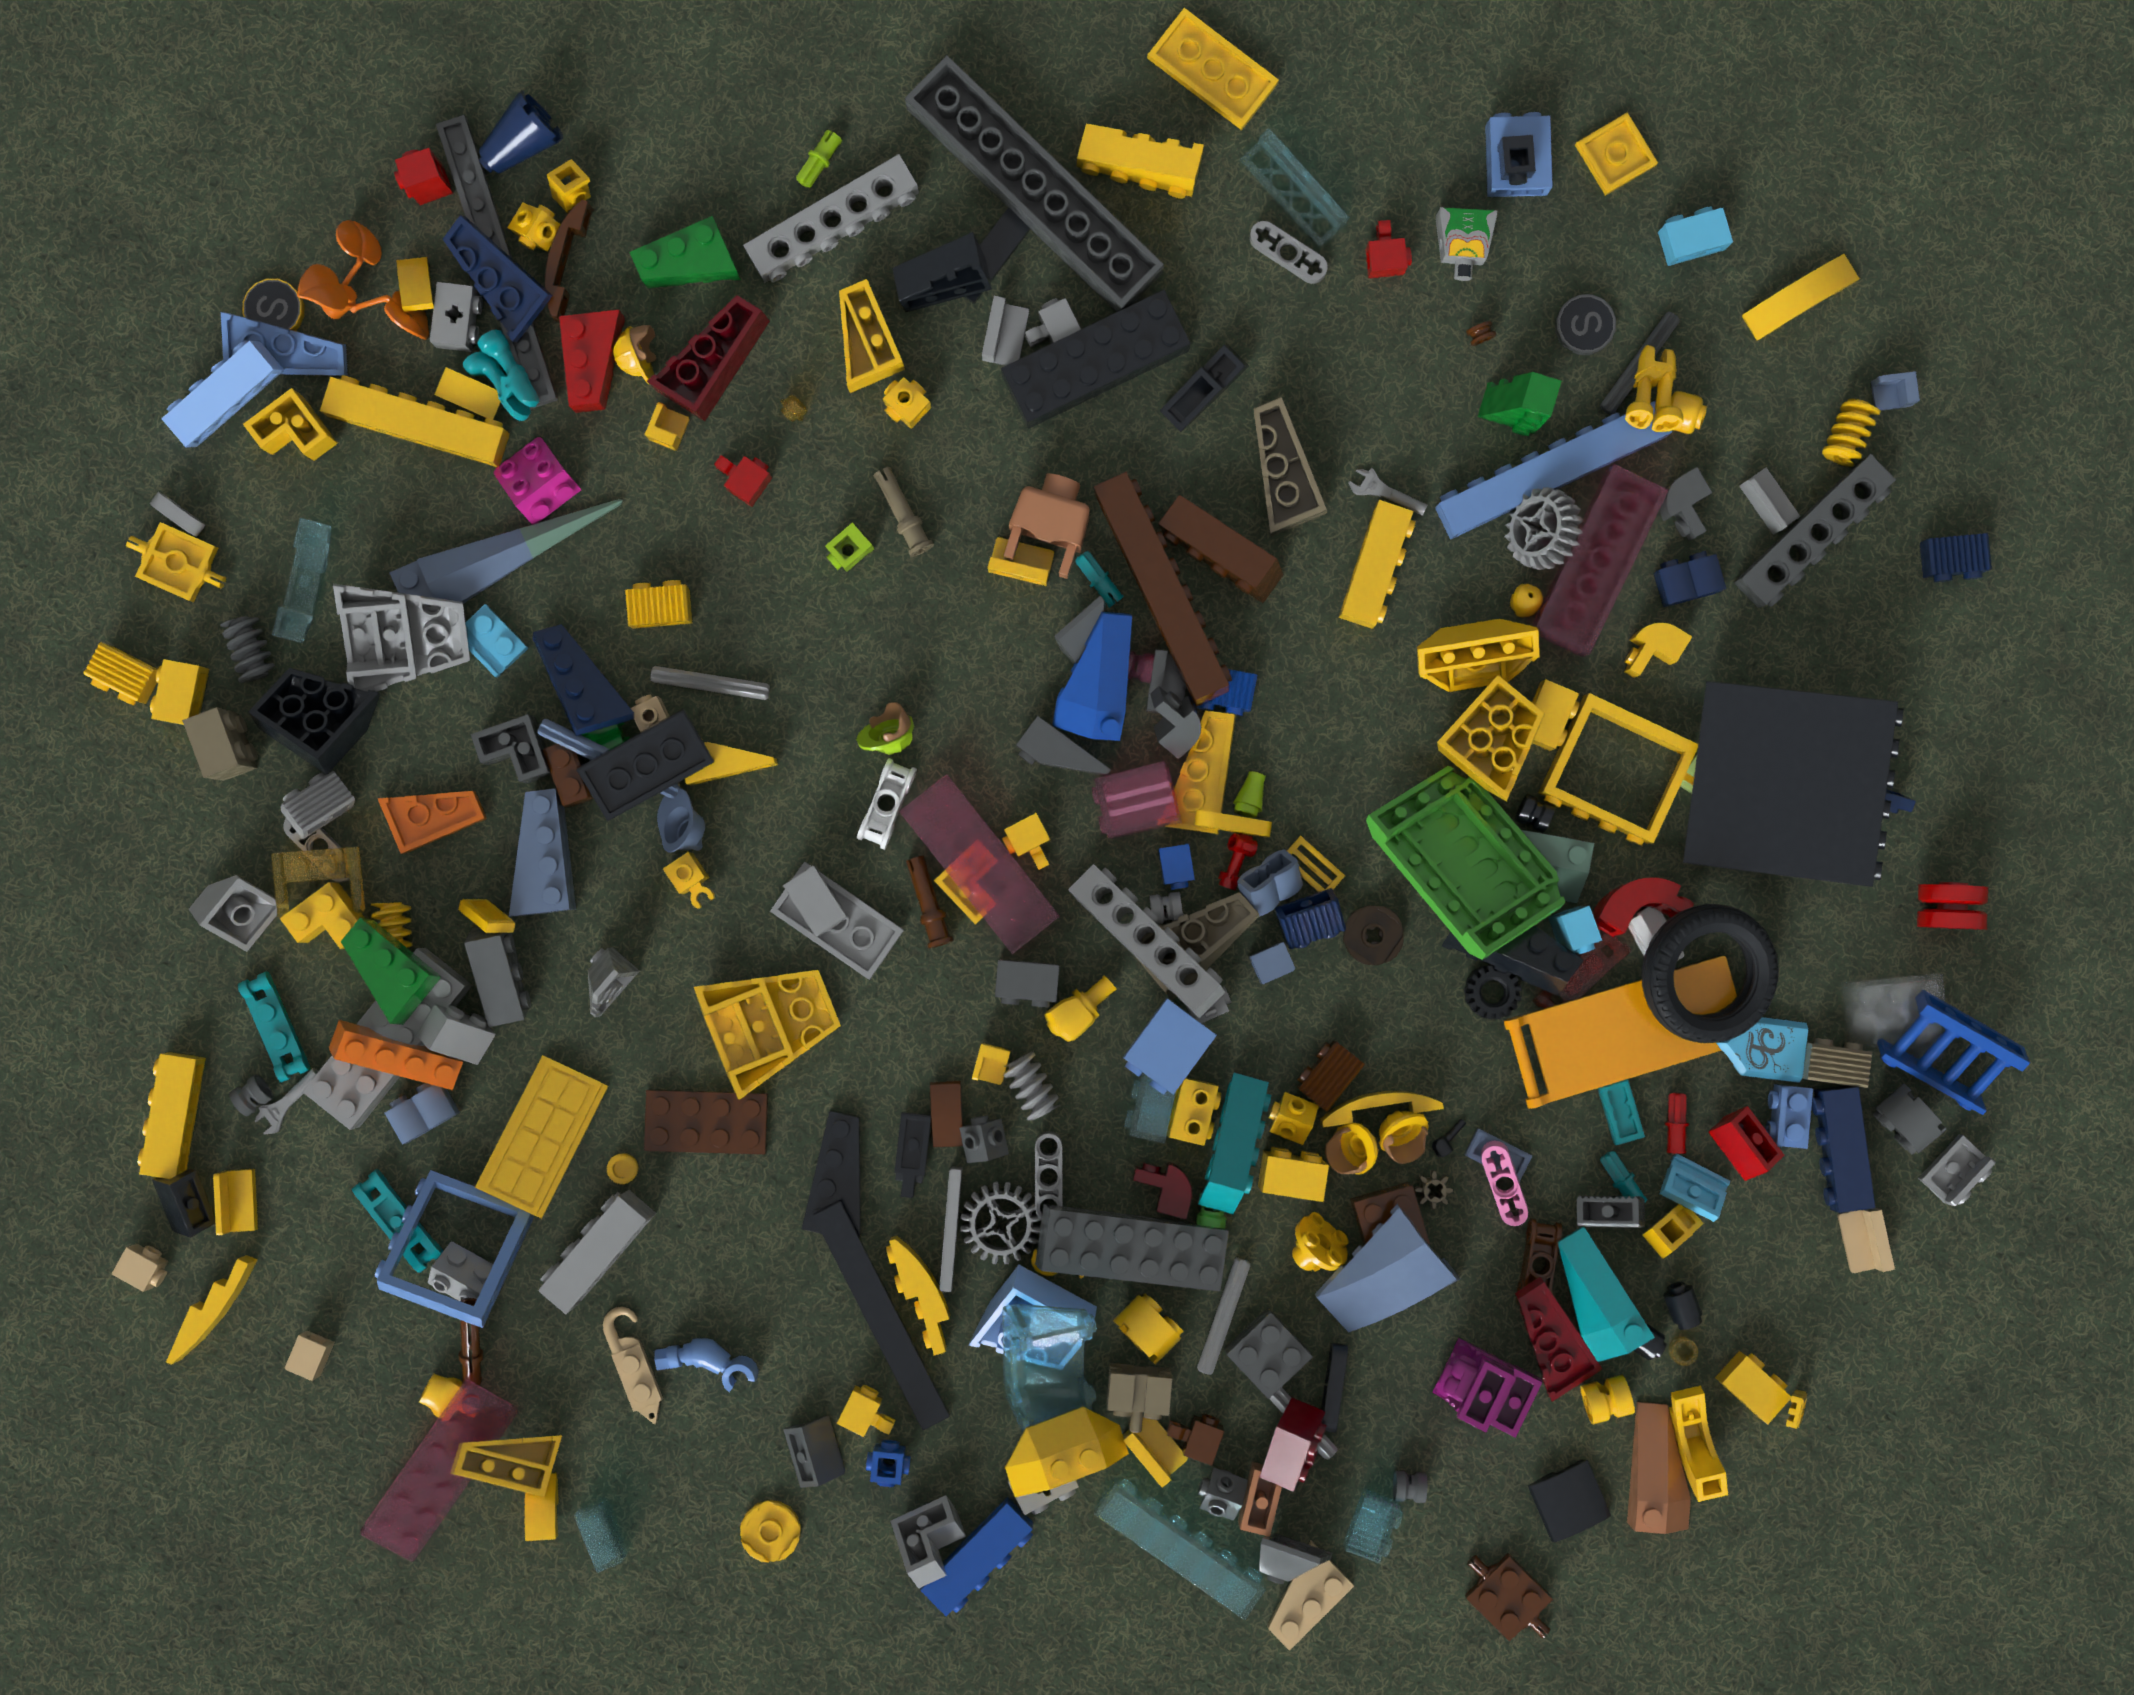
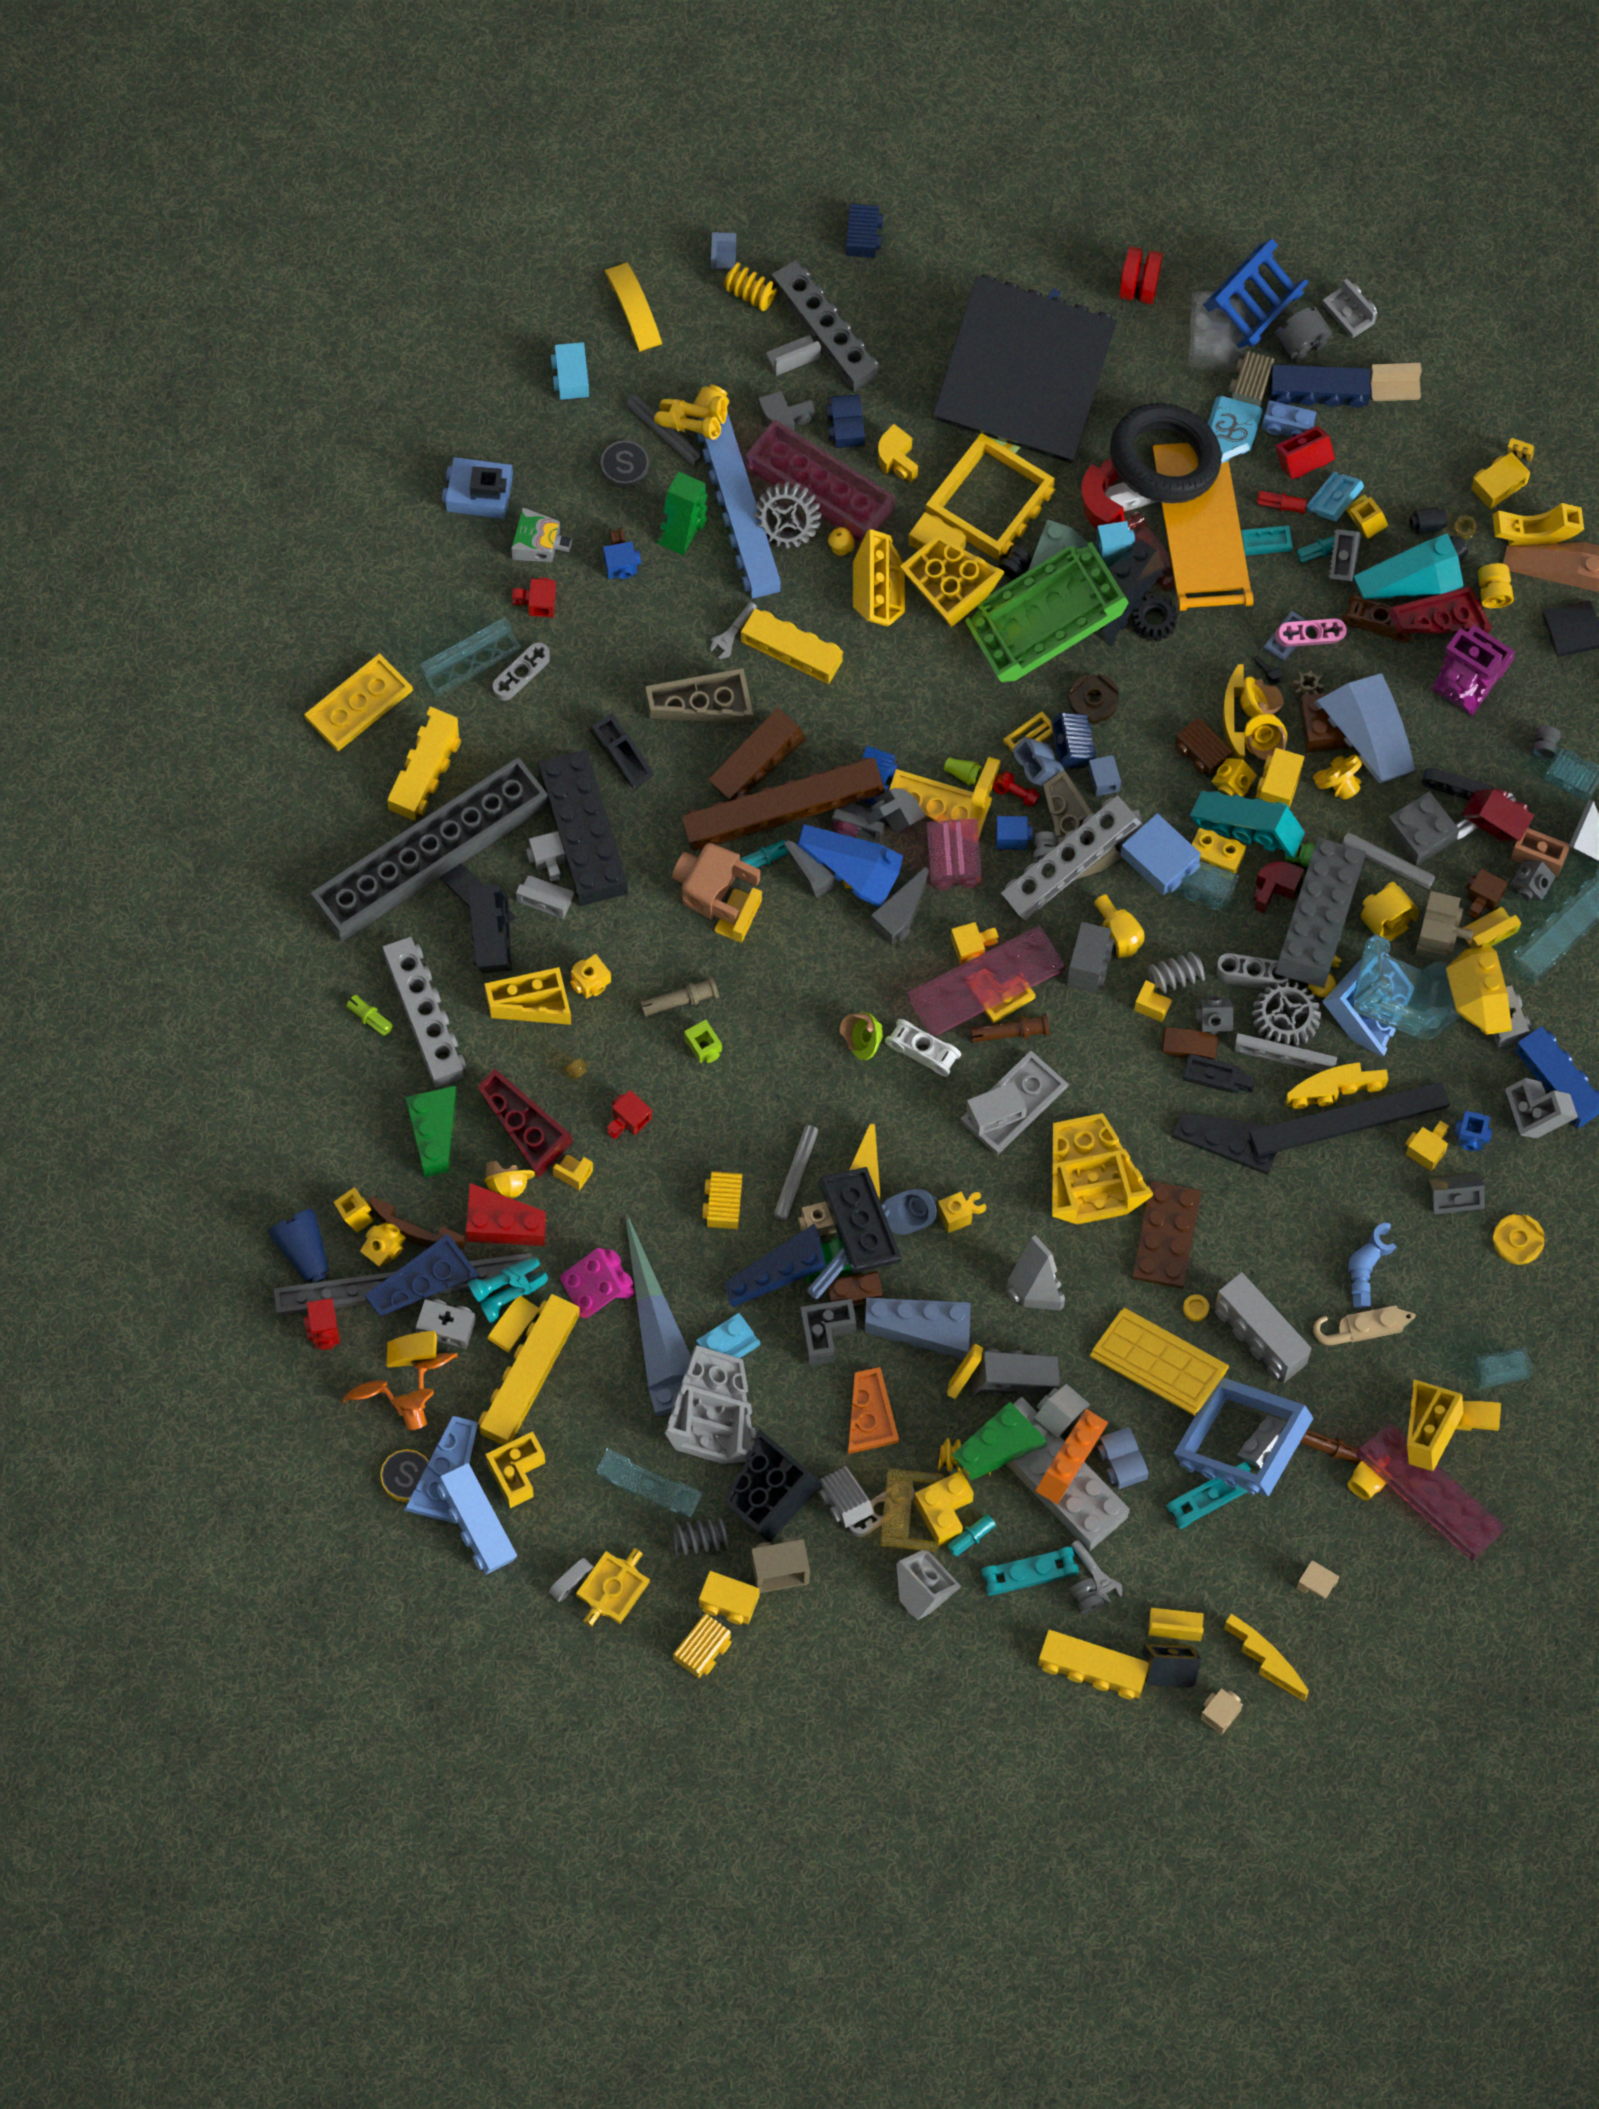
camera: 80 degrees left, 20 degrees down
yellow tile [1575,112,1658,196] -> none
none -> blue brick [603,542,641,579]
none -> teal axle [947,1513,996,1557]

